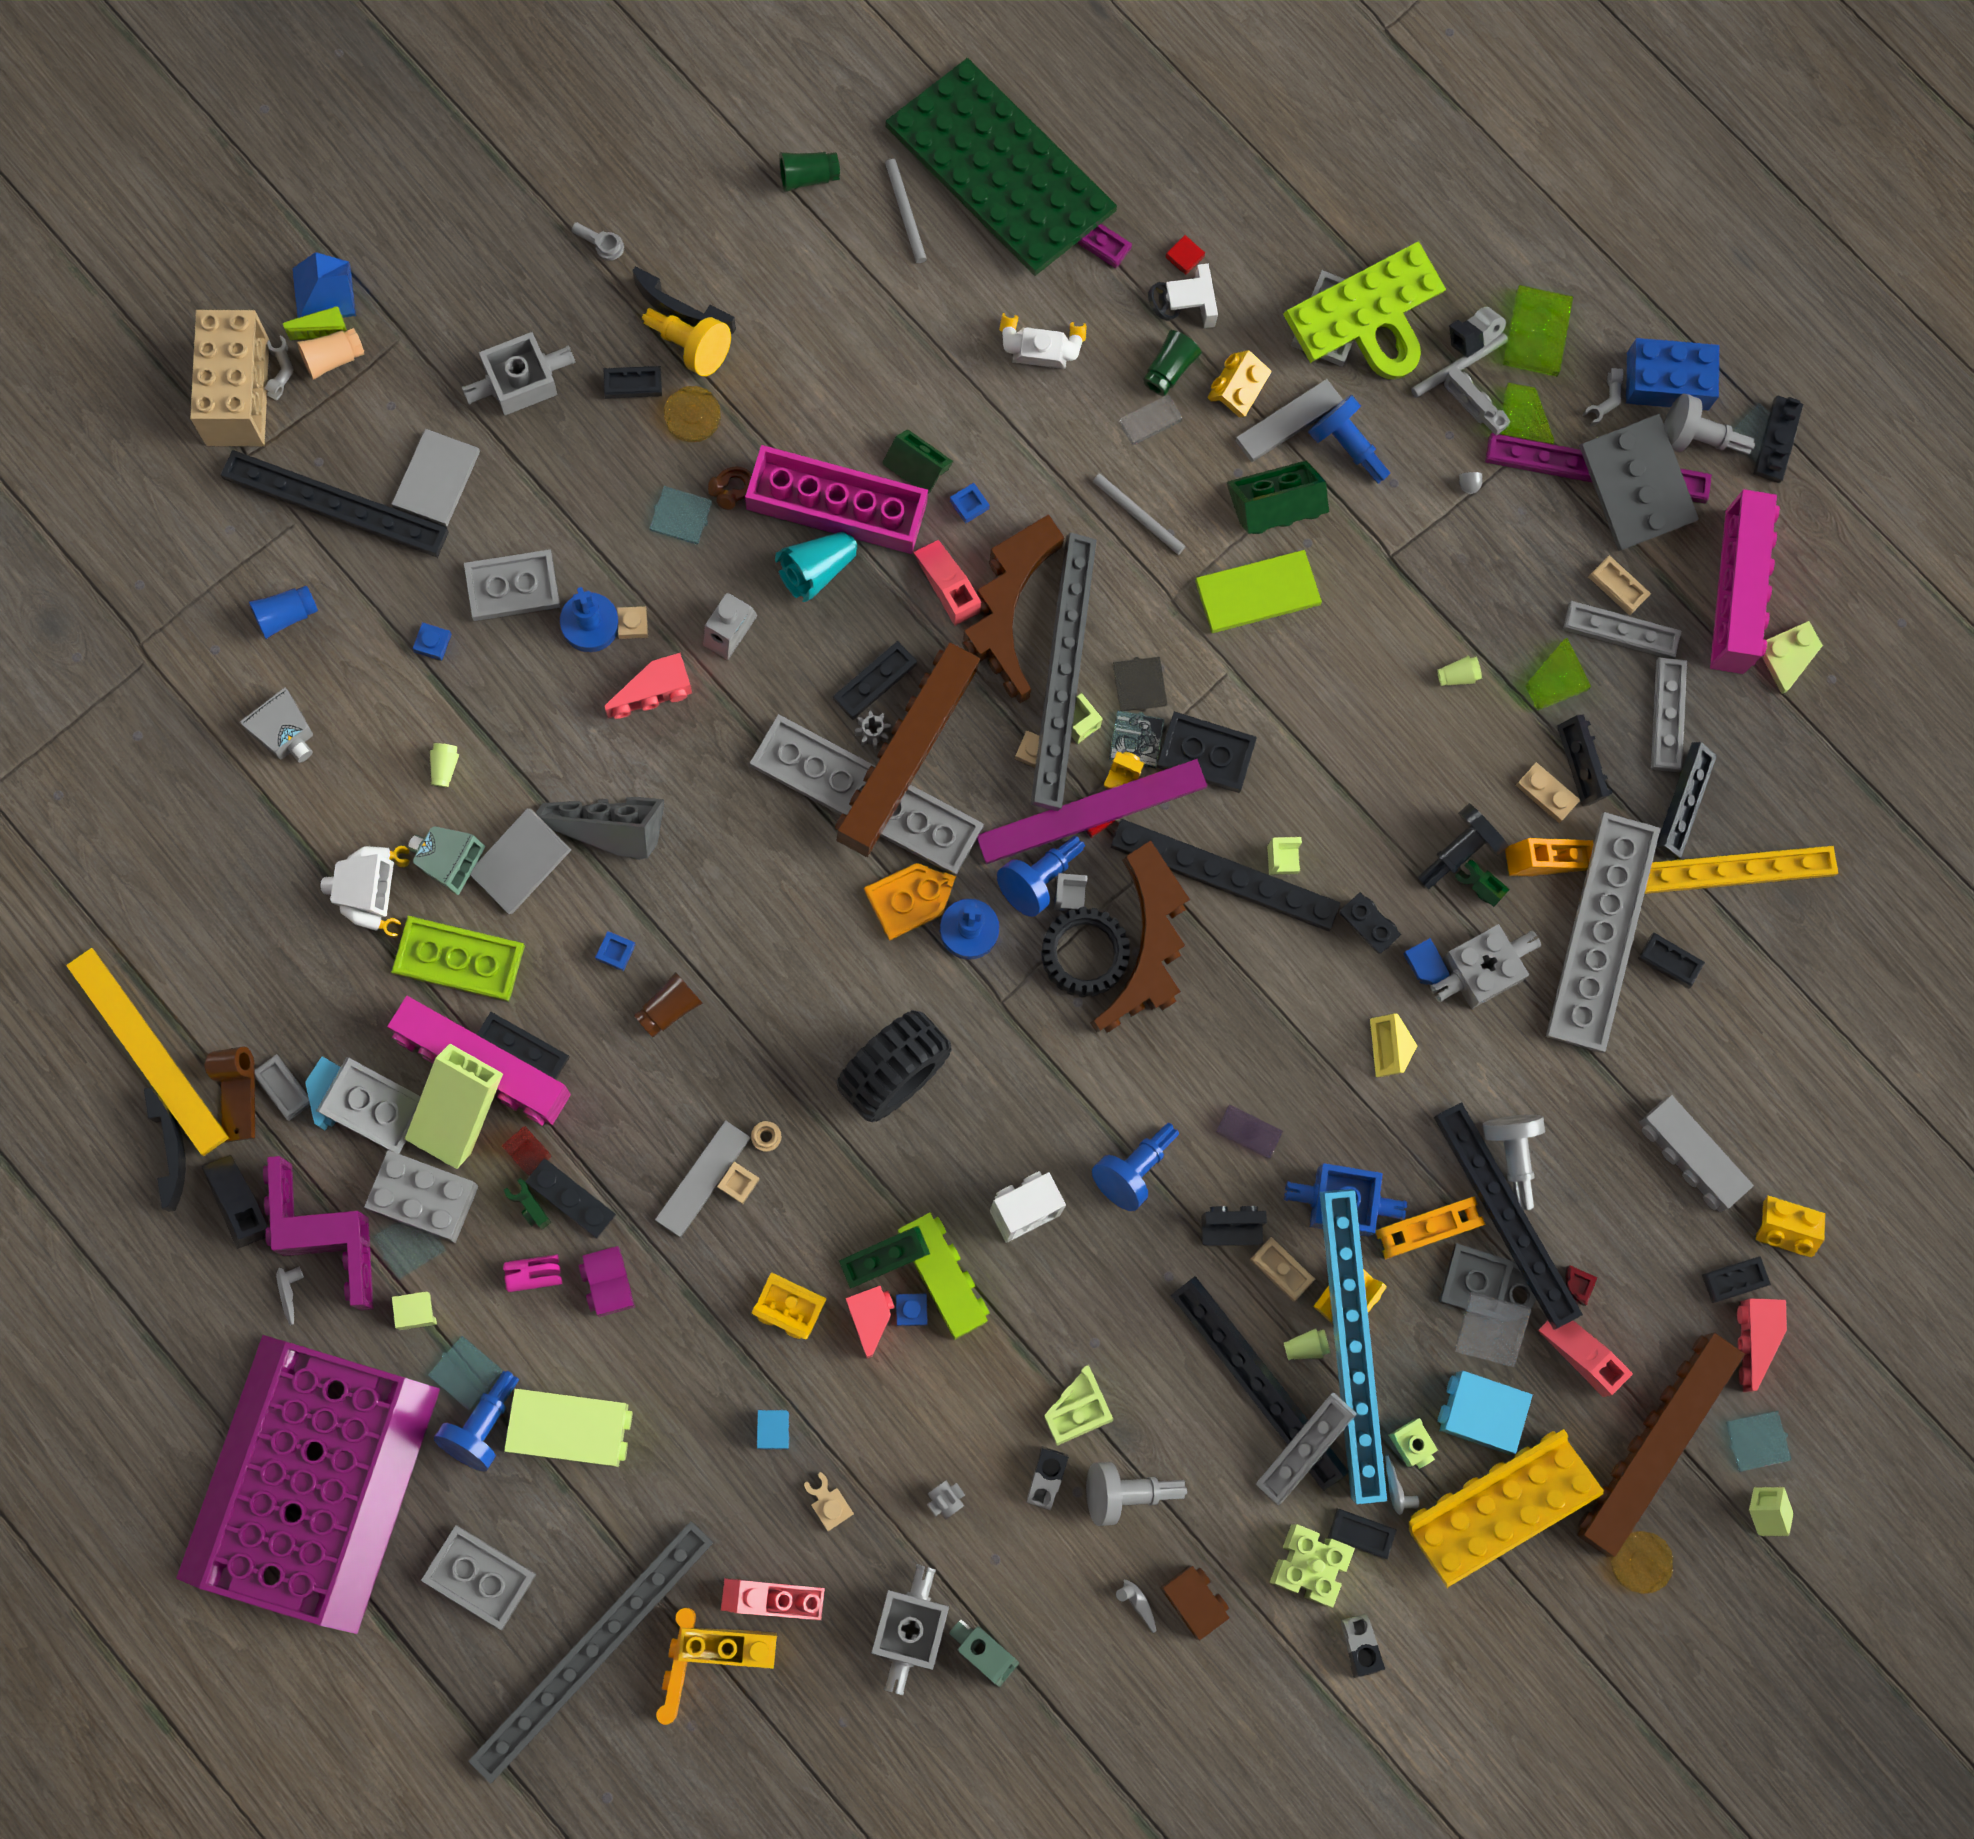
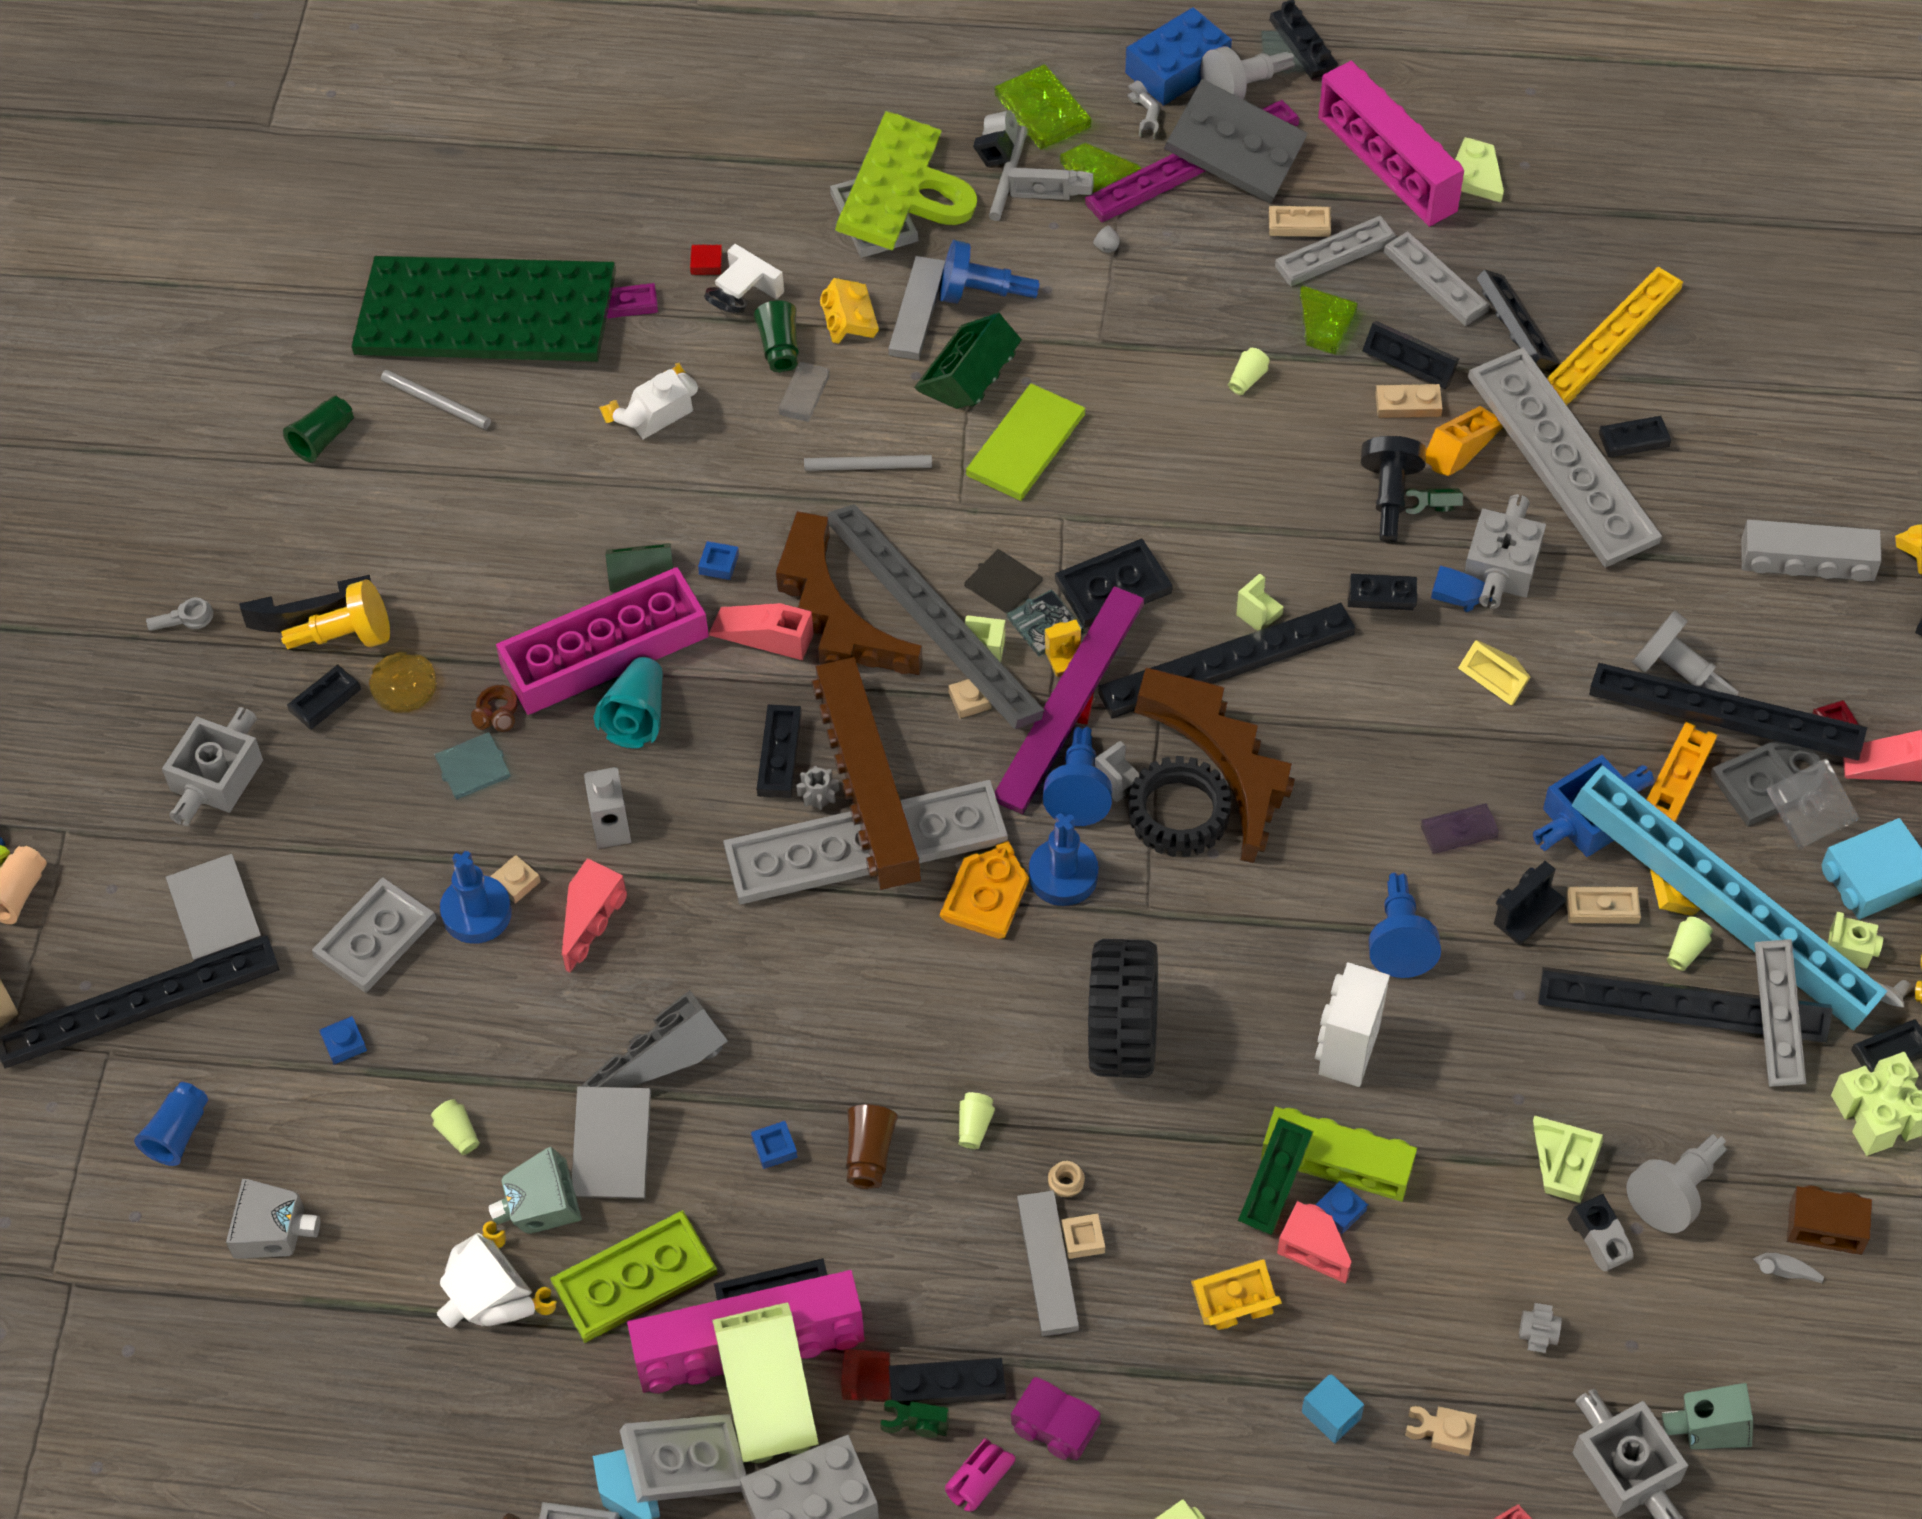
camera: 30 degrees left, 20 degrees down
none -> yellowish green cone [958,1092,995,1149]

